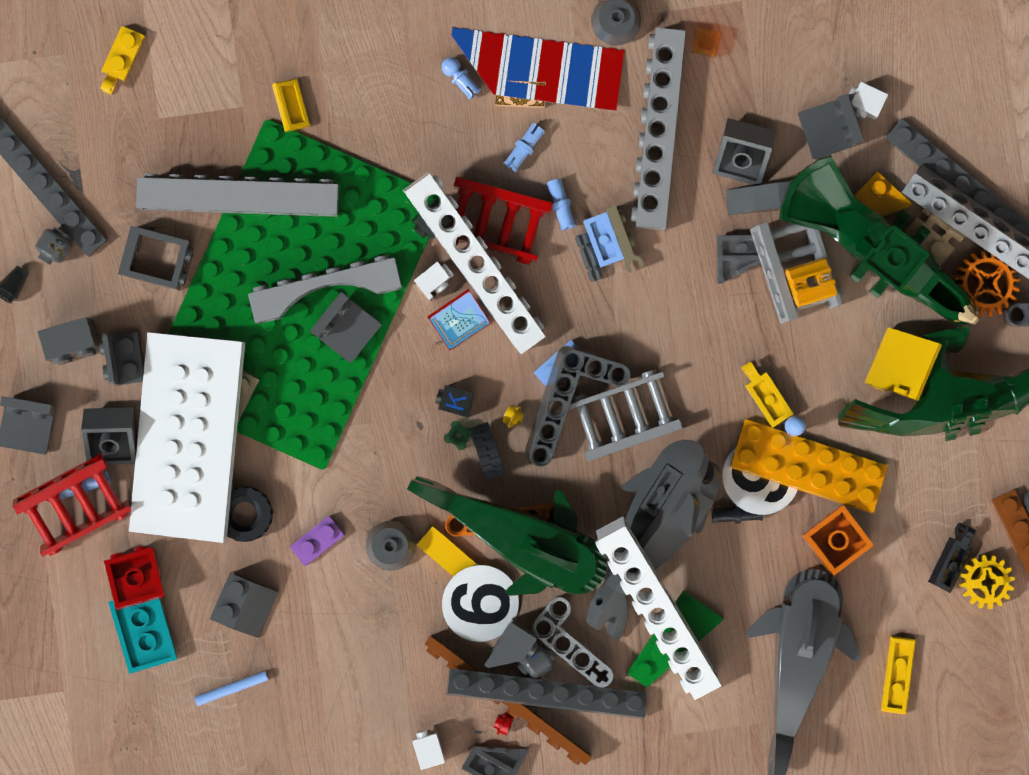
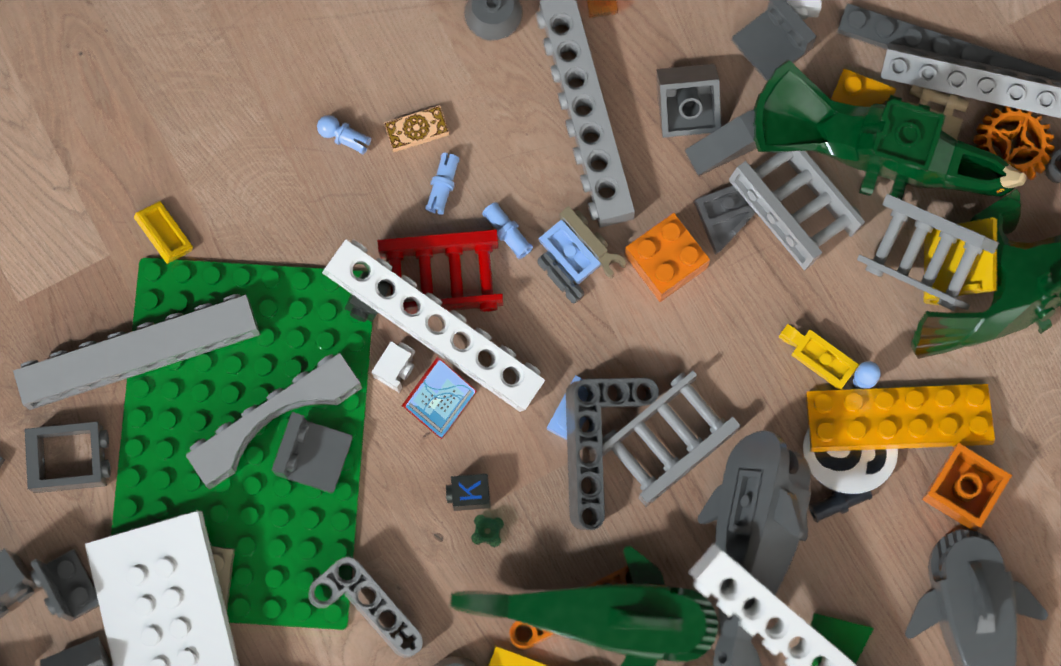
camera: 20 degrees left, 10 degrees down
sticker [451,27,624,111] -> none
black tyre [469,422,505,480] -> none
yellow plate [502,404,524,428] -> none
light orange piece [785,257,837,307] -> none
none -> light grey beam [308,557,423,658]
none -> orange brick [625,213,710,302]
none -> light grey fence [857,194,999,311]

